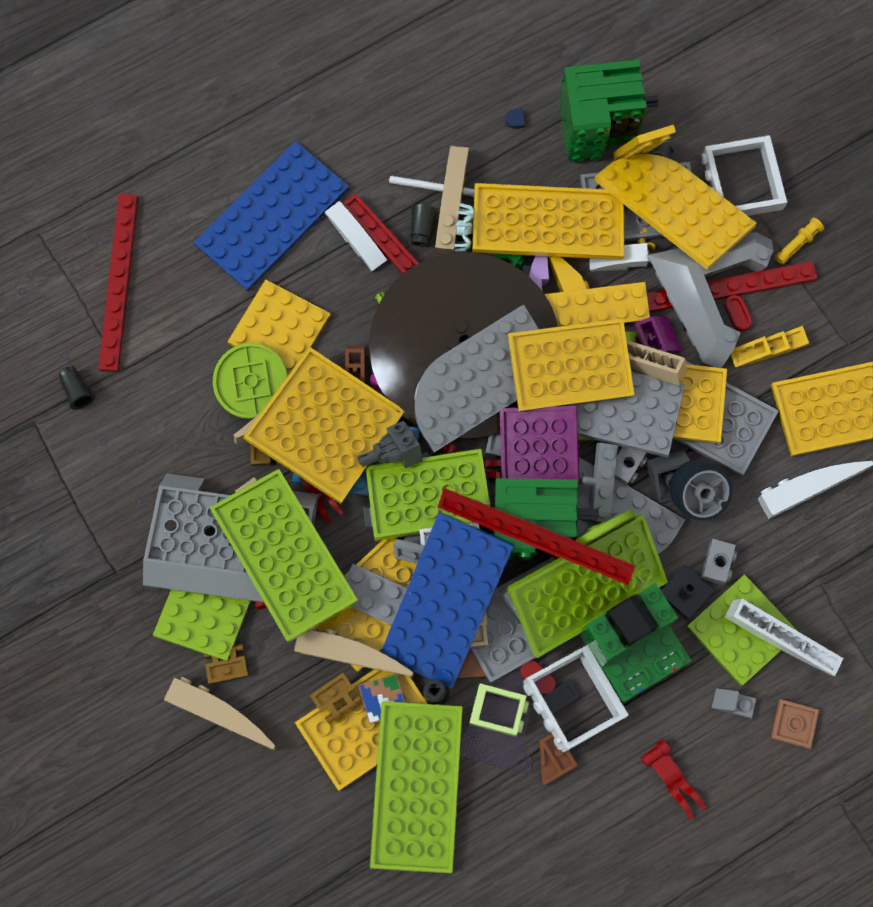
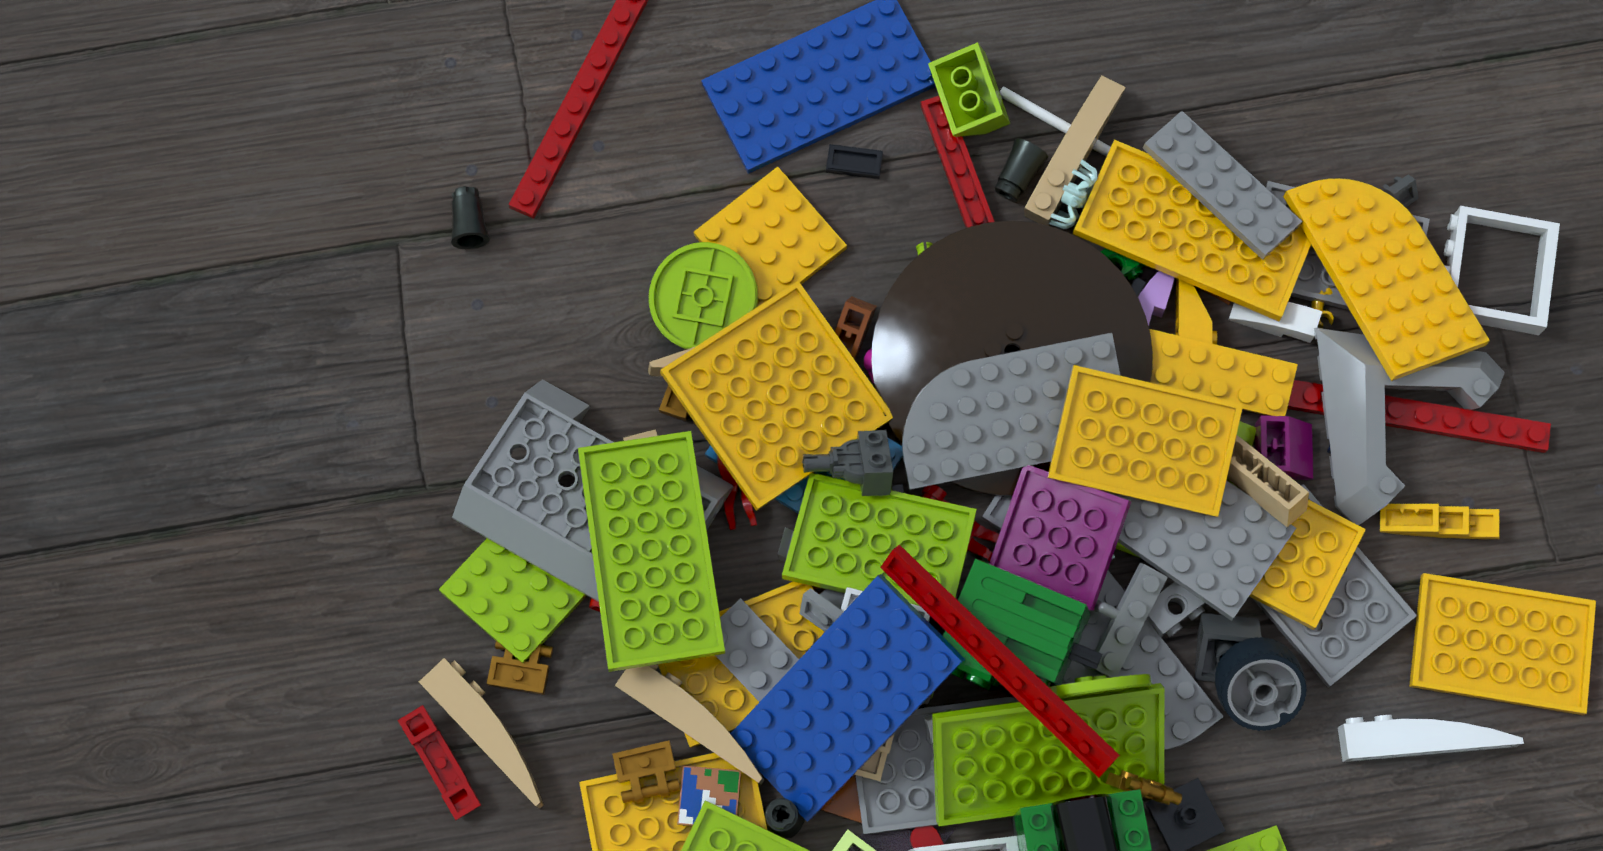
camera: 25 degrees right, 0 degrees up
white slope [324,201,387,271] -> none
dark blue tile [505,108,525,129] -> none
green piece [559,60,658,163] -> none
yellow plate [613,125,676,160] -> none
light grey brick [700,539,737,586] -> none
red tile [724,295,752,331] -> none
yellow pin [775,218,824,265] -> none
none -> red slope [398,705,481,820]
none -> black tile [826,144,883,179]
none -> lime slope [928,42,1011,137]
none -> pearl gold plate [1106,770,1182,805]
none -> light grey plate [1143,111,1302,260]

